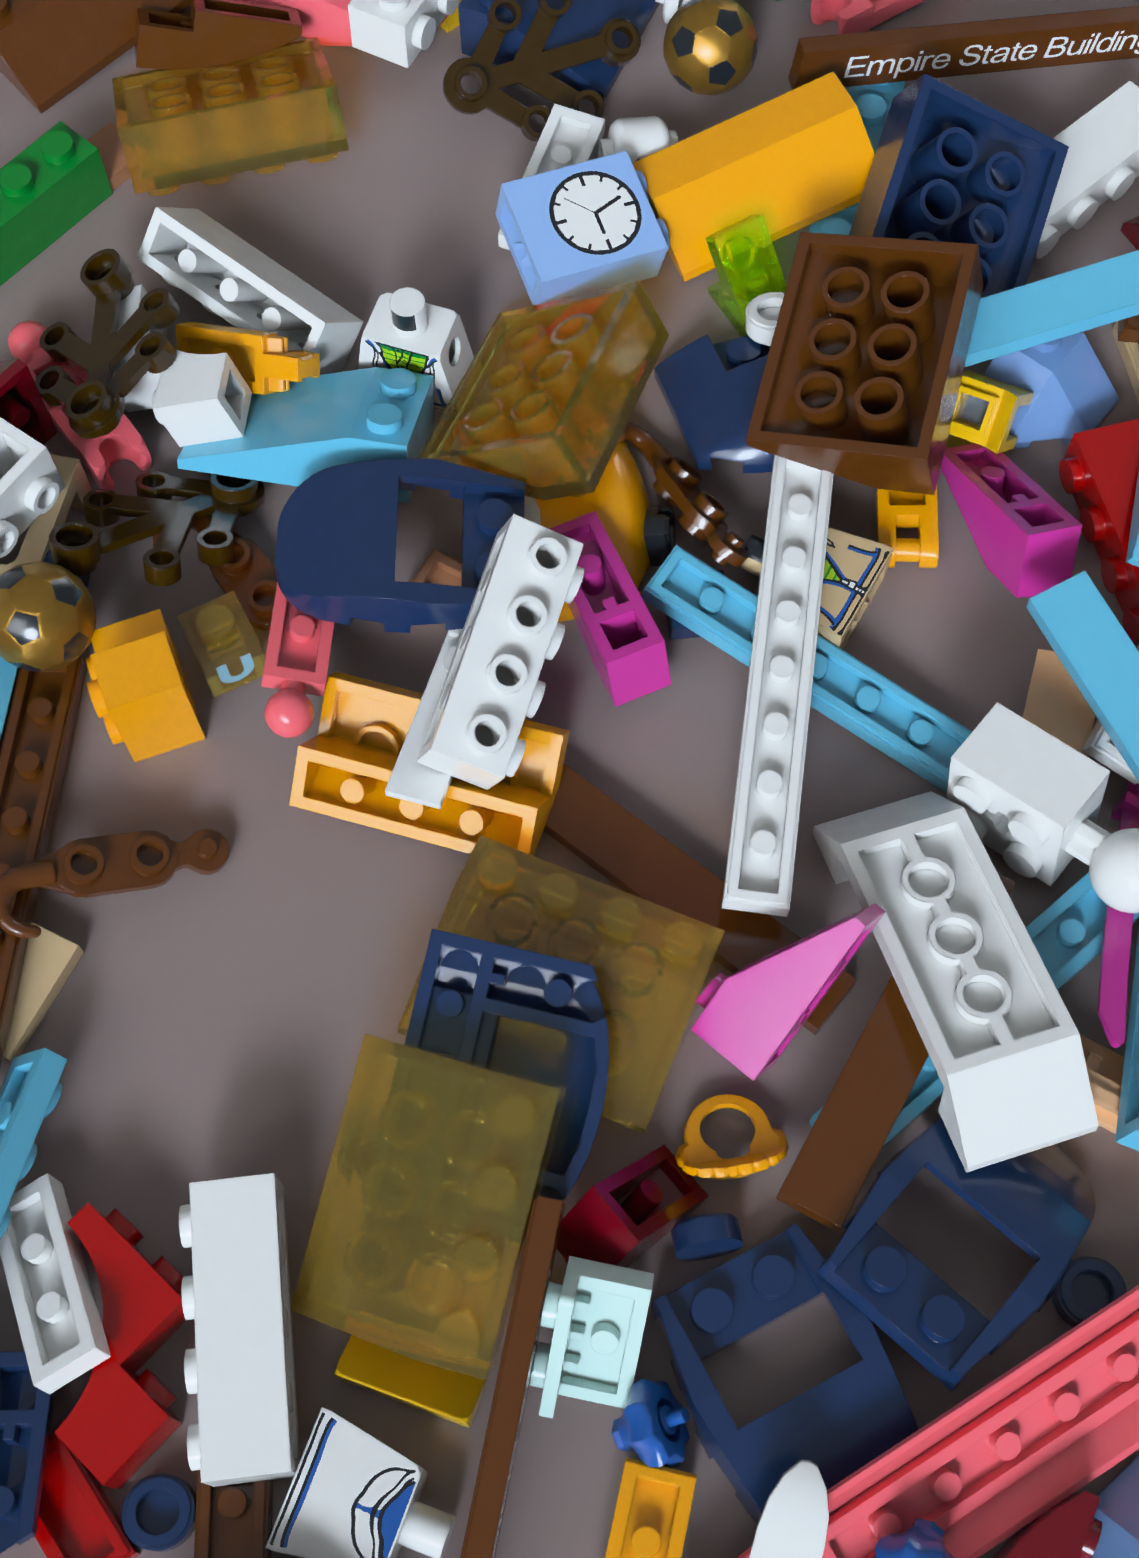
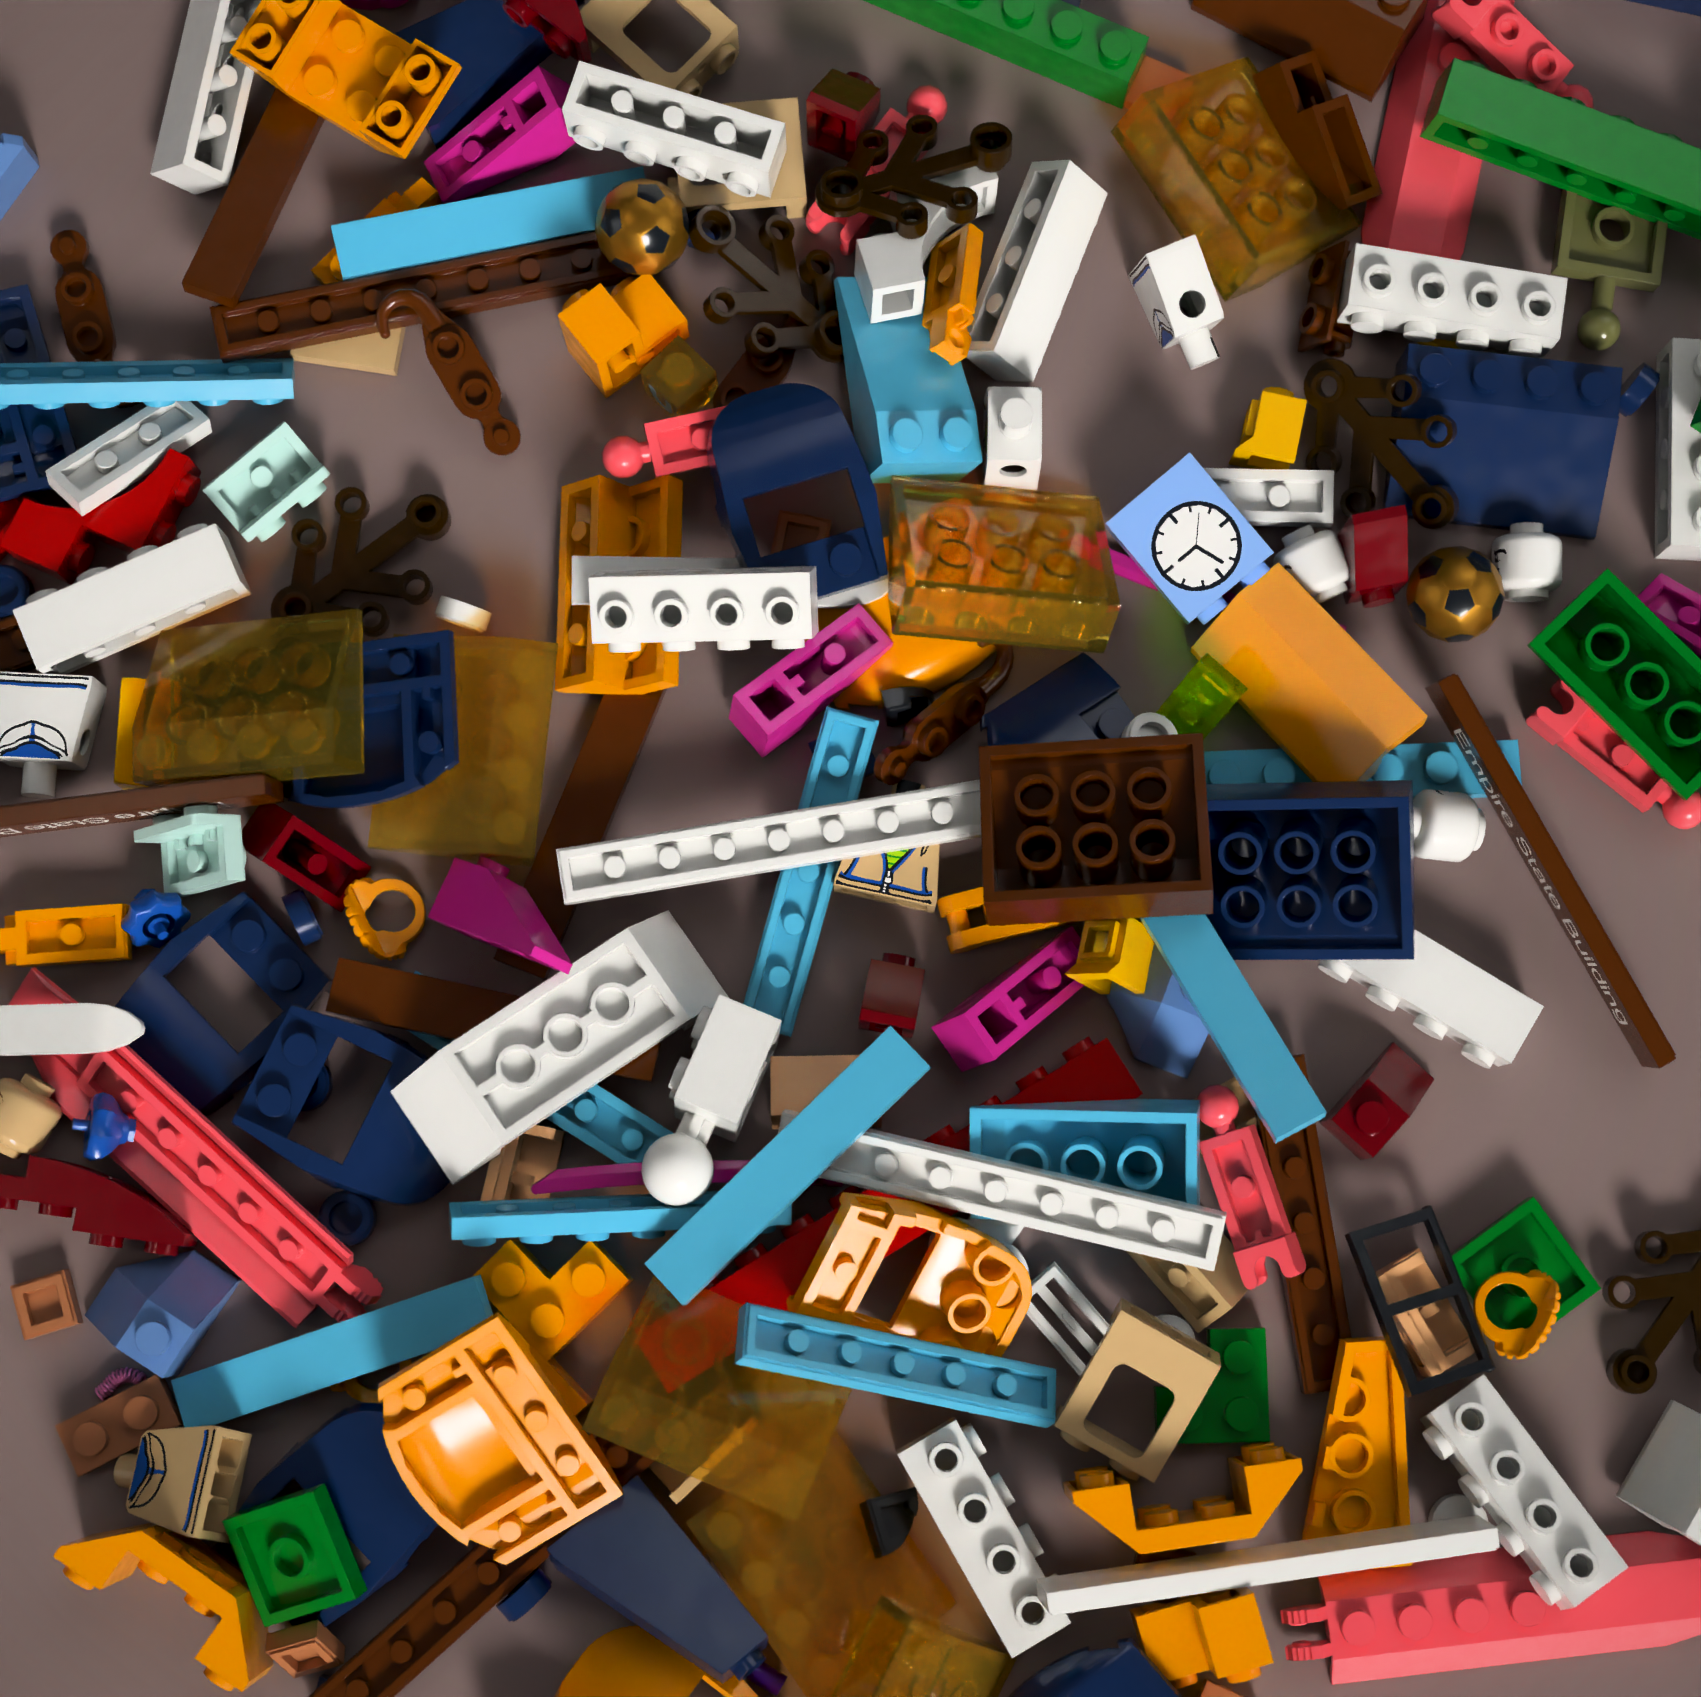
camera: 70 degrees right, 15 degrees up
none -> light aqua bracket [202,421,331,542]
none -> dark brown plant [271,487,451,638]
none -> white tile [435,595,492,633]
none -> dark red slope [858,953,925,1039]
none -> white torso [1128,234,1224,370]
none -> yellow window [1228,387,1307,469]
none -> reddish brown hinge [1298,240,1354,358]
none -> dark red slope [1337,504,1408,608]

